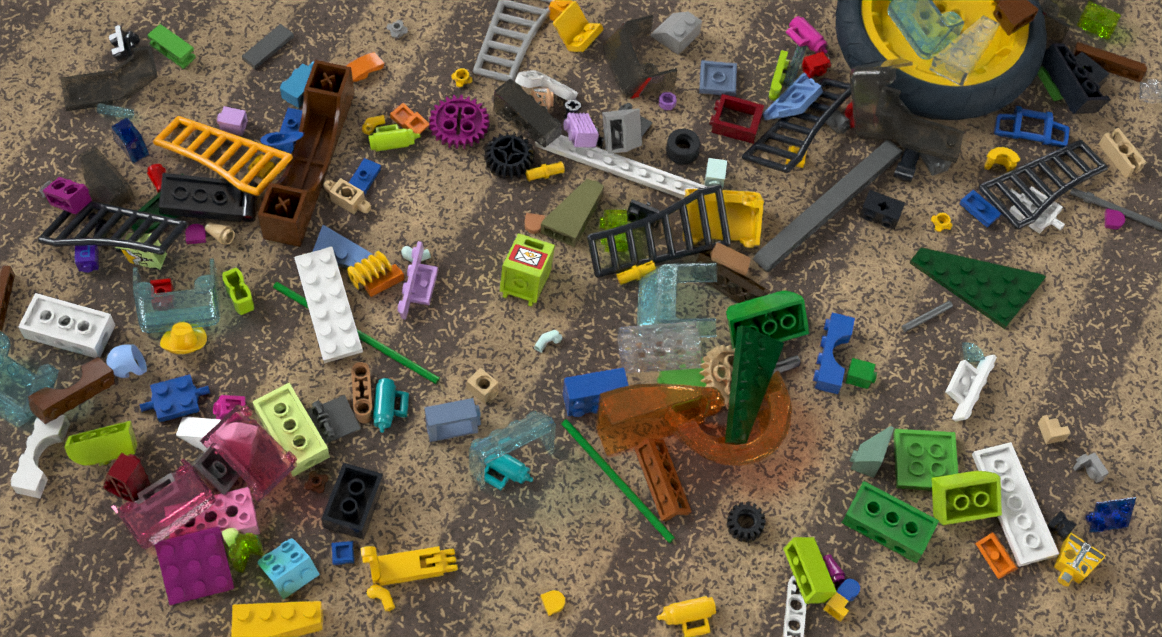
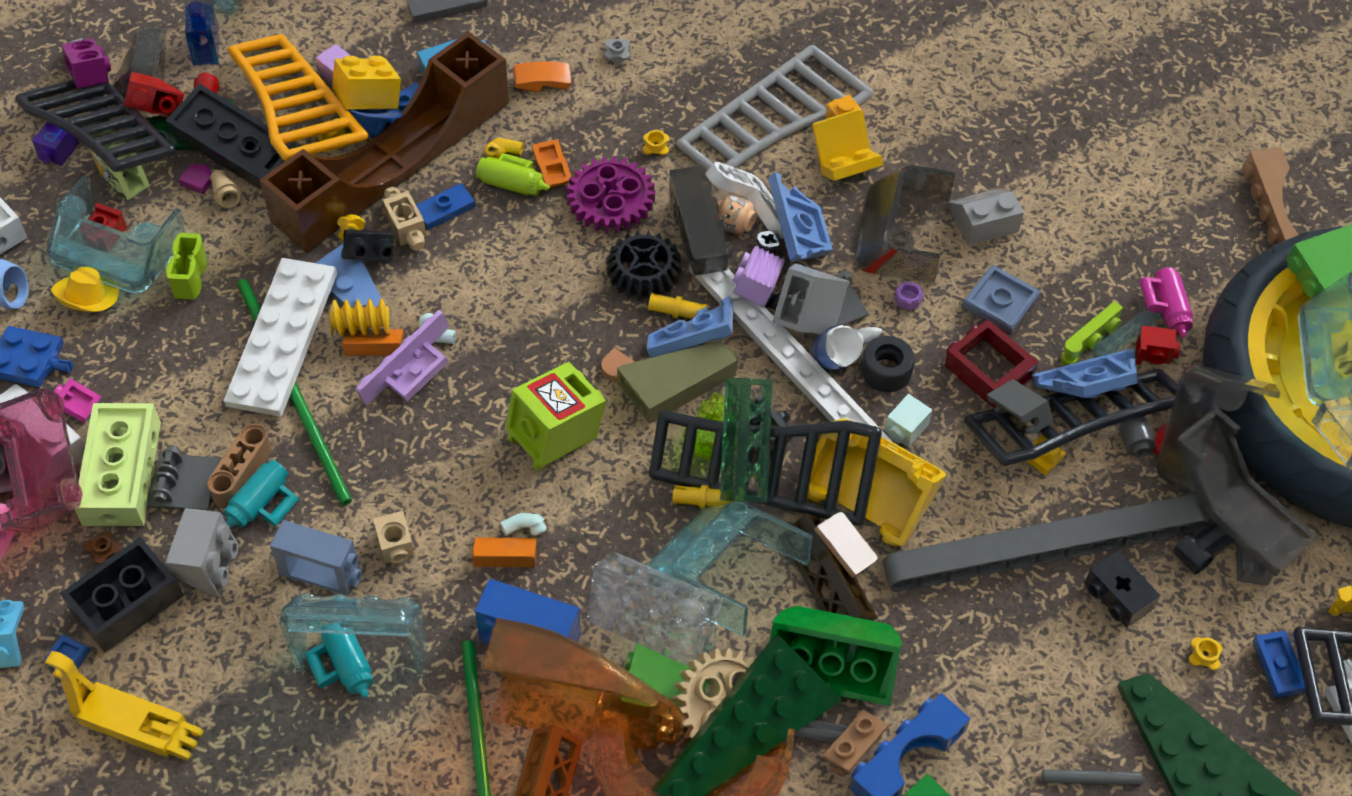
camera: 35 degrees right, 5 degrees down
yellow arm [367,584,395,612] -> none
none -> red slope [123,71,185,117]
none -> light grey slope [165,508,238,597]
none -> yellow brick [332,56,401,109]
none -> yellow plate [337,214,365,241]
none -> black hips [341,229,395,261]
none -> orange slope [472,537,537,567]
none -> medium blue wing [647,296,733,358]
none -> clear green fence [720,378,773,503]
none -> medium blue wing [768,172,833,262]
none -> white hair [811,325,882,371]
none -> medium nougat hinge [823,710,889,777]
none -> dark grey hinge [987,379,1054,434]

